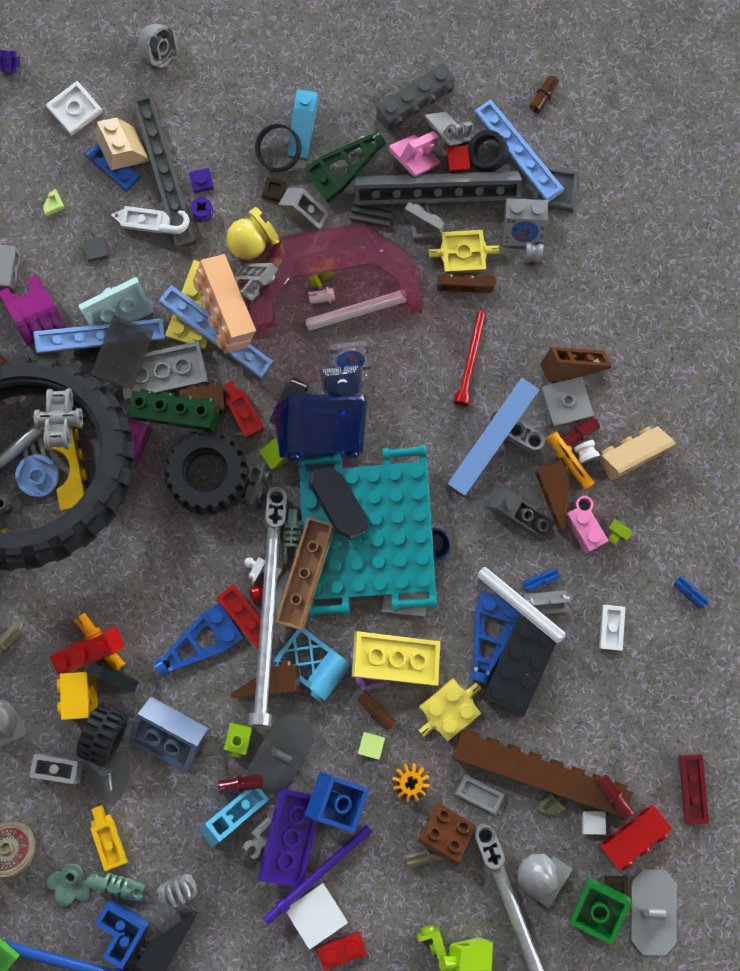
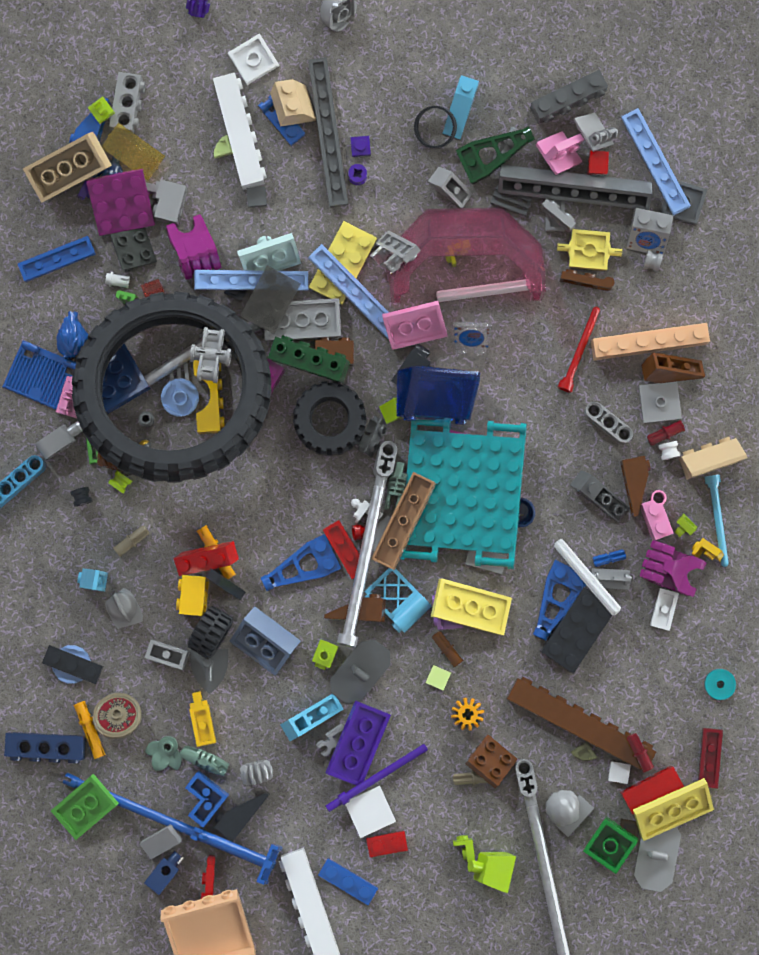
camera: 15 degrees right, 5 degrees up
white plate [111,206,189,234] -> none
light nougat piece [193,254,256,354] -> none
dark red axle [218,775,263,795] -> none
red hinge [224,380,265,439] -> none
light yellow tile [226,207,279,260] -> none
dark brown tile [262,177,287,202] -> none
blue brick [305,771,369,833] -> none
white pin [308,287,335,305] -> none
black shield [309,466,368,540] -> none
dark blue torso [320,364,363,397] -> none
light yellow plate [418,678,482,742] -> none
light blue tile [448,378,539,496] -> none
light grey tile [455,774,505,815] -> none
black tyre [468,130,509,172] -> none
reddish brown axle [529,75,559,114] -> none
light orange pin [546,431,595,490] -> none
blue piece [674,576,708,608] -> none
none -> white brick [213,73,267,190]
none -> bright pink plate [382,301,448,350]
none -> light nougat brick [591,323,710,361]
none -> light yellow plate [633,779,714,841]
none -> magenta piece [640,540,706,597]
none -> yellow bracket [692,538,724,561]
none -> medium azure piece [704,475,729,567]
none -> teal piece [704,669,736,700]

